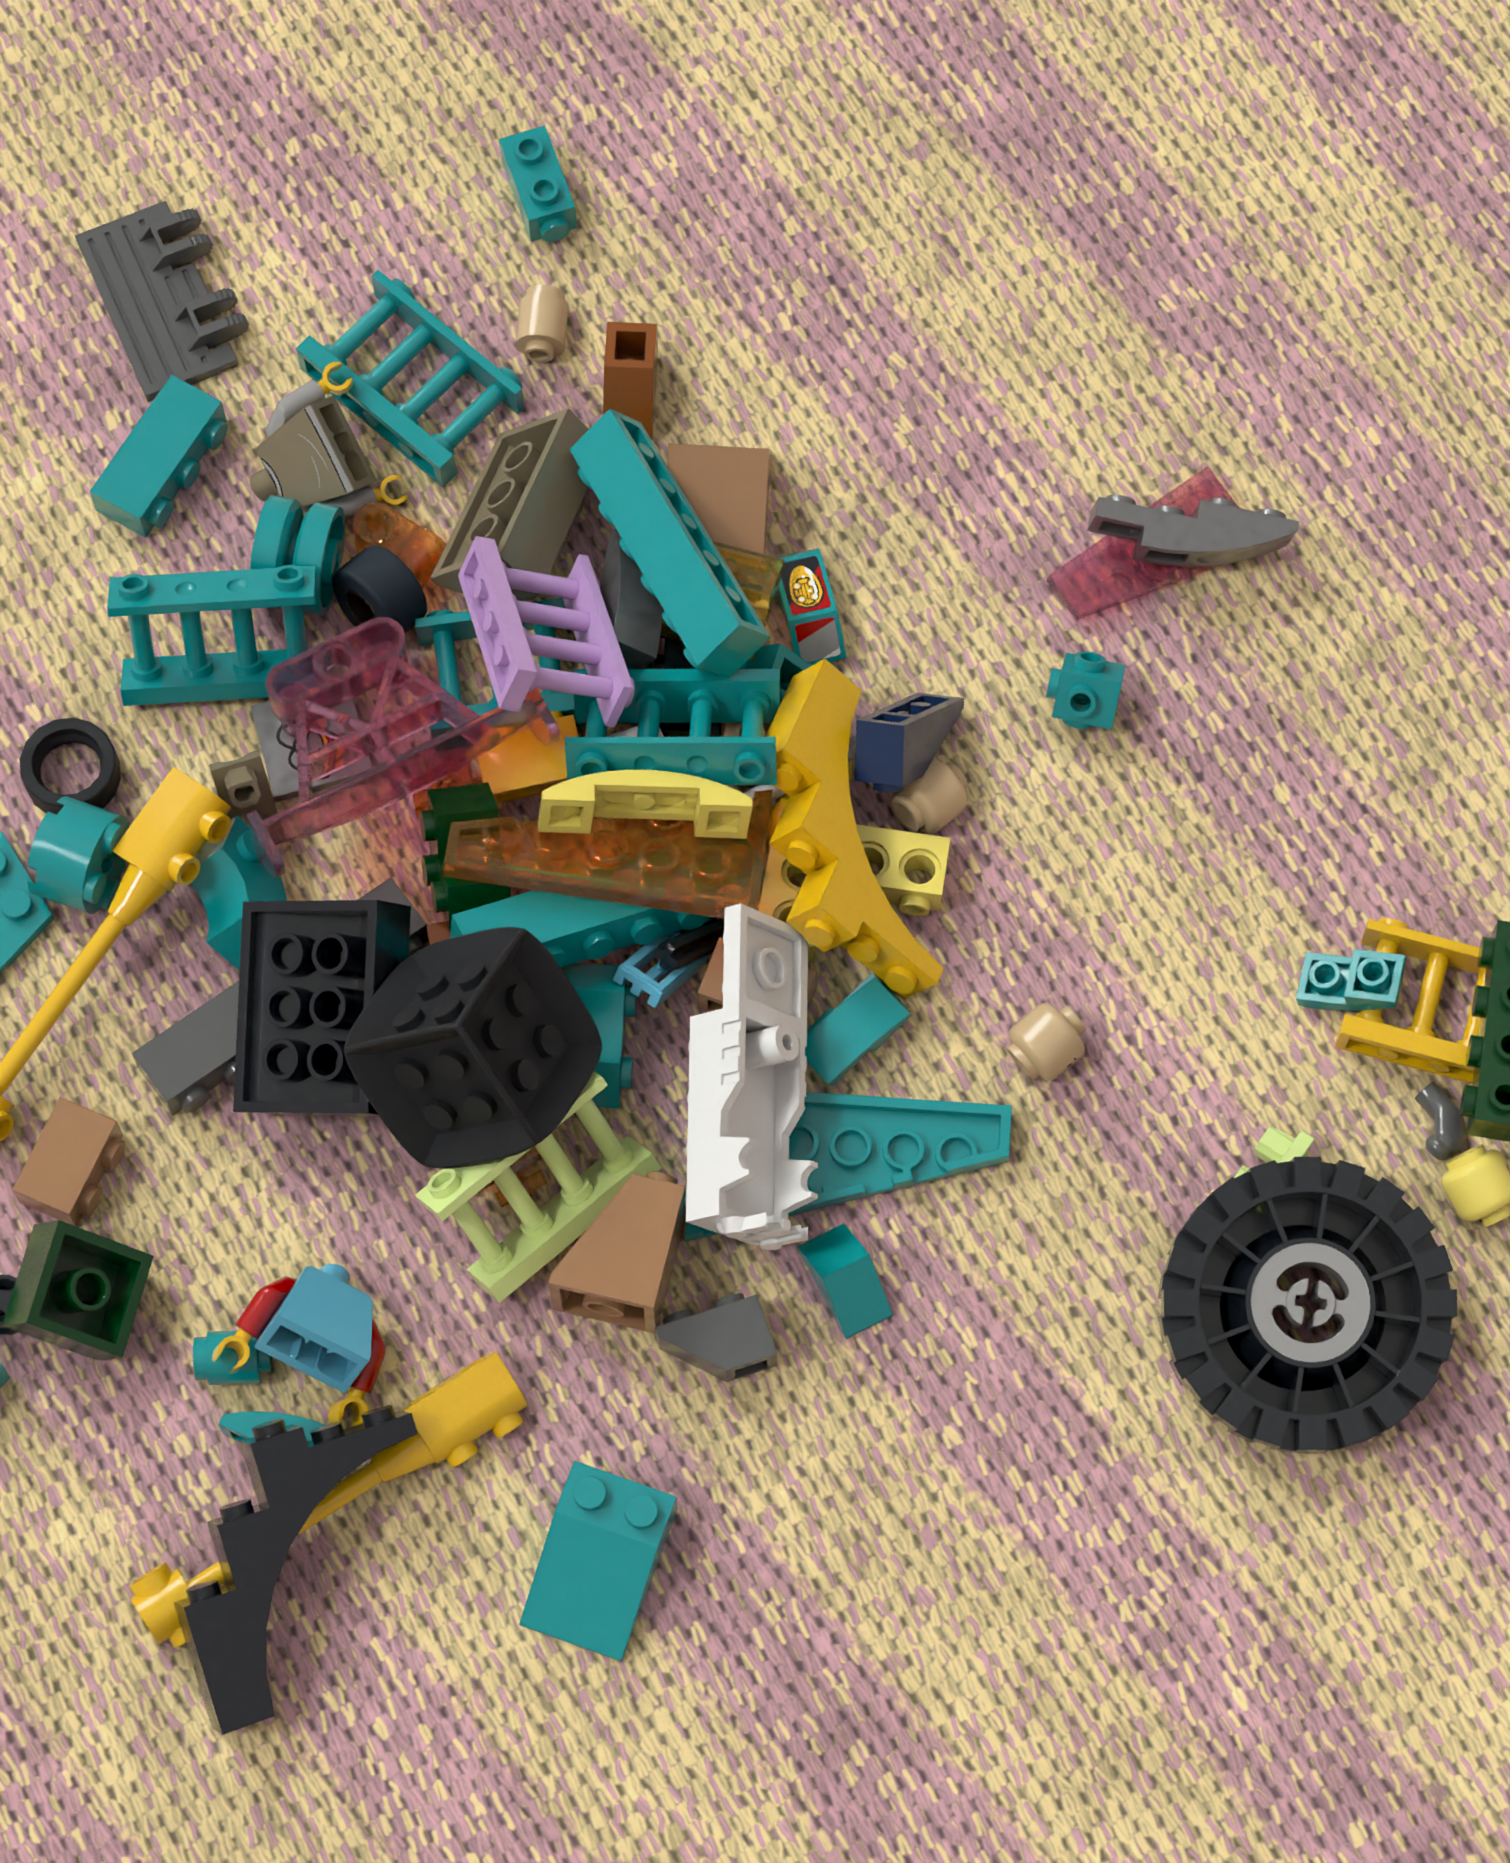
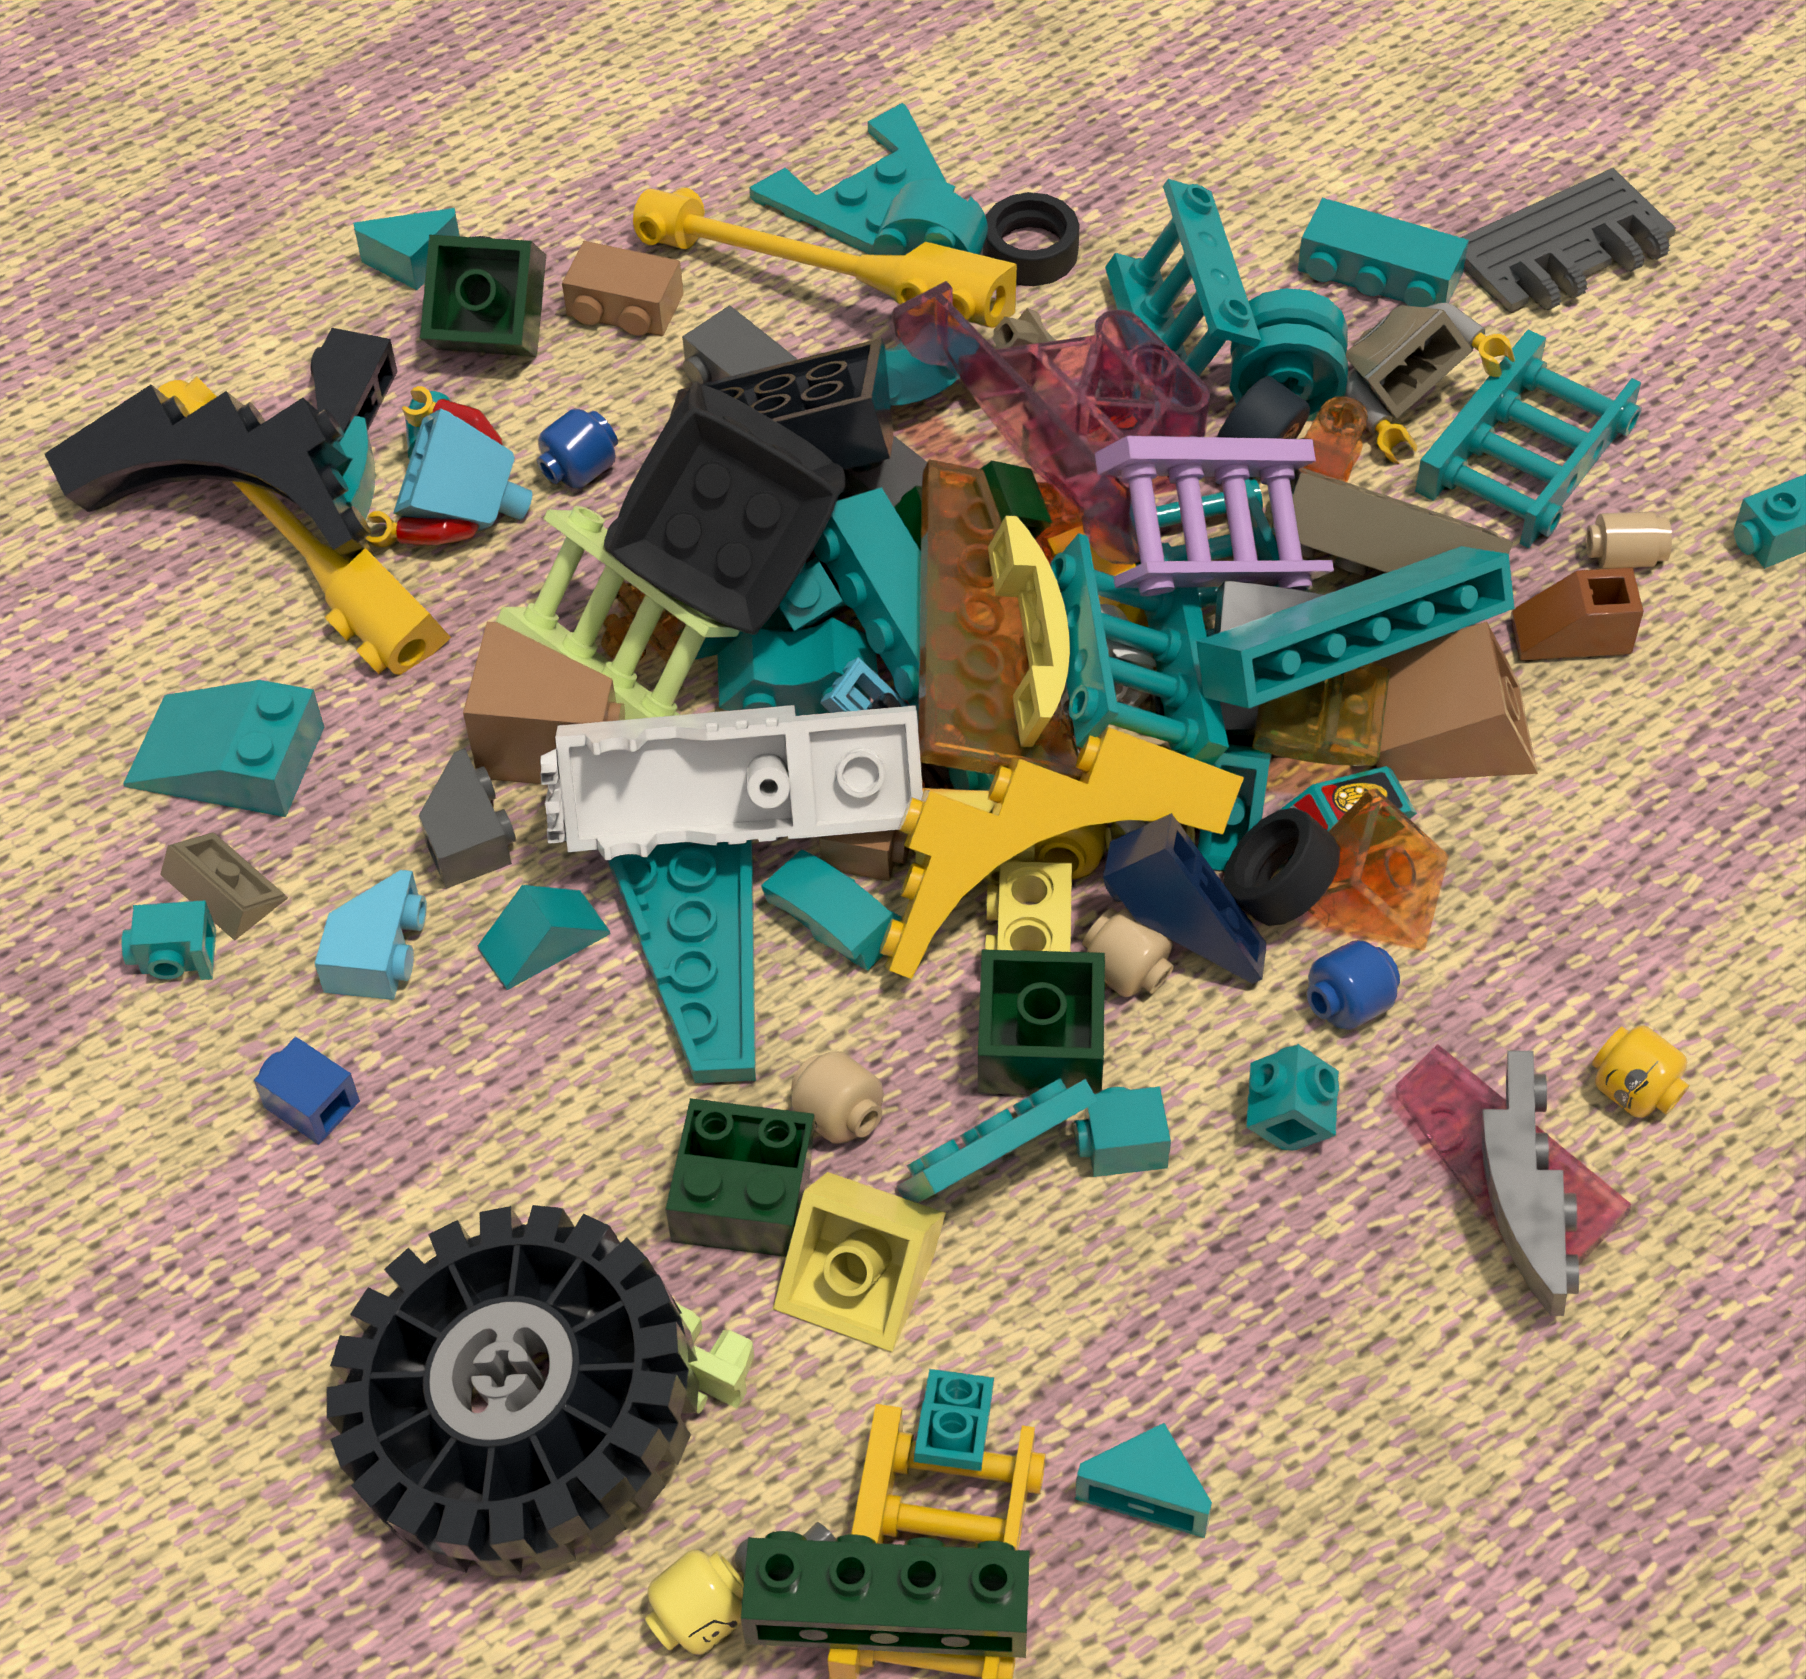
camera: 85 degrees right, 15 degrees down
none -> teal brick [121,900,216,980]
none -> dark tan slope [160,832,288,941]
none -> blue brick [254,1036,360,1145]
none -> black slope [310,328,398,469]
none -> medium azure slope [314,870,427,1000]
none -> blue head [536,408,618,489]
none -> dark green slope [665,1098,815,1257]
none -> light yellow slope [773,1172,946,1352]
none -> teal plate [896,1078,1098,1203]
none -> dark green brick [978,949,1105,1095]
none -> teal brick [1074,1086,1171,1177]
none -> teal slope [1075,1423,1212,1538]
none -> black tyre [1224,808,1340,926]
none -> blue head [1307,940,1400,1030]
none -> clear orange slope [1308,788,1449,951]
none -> yellow head [1592,1025,1690,1118]

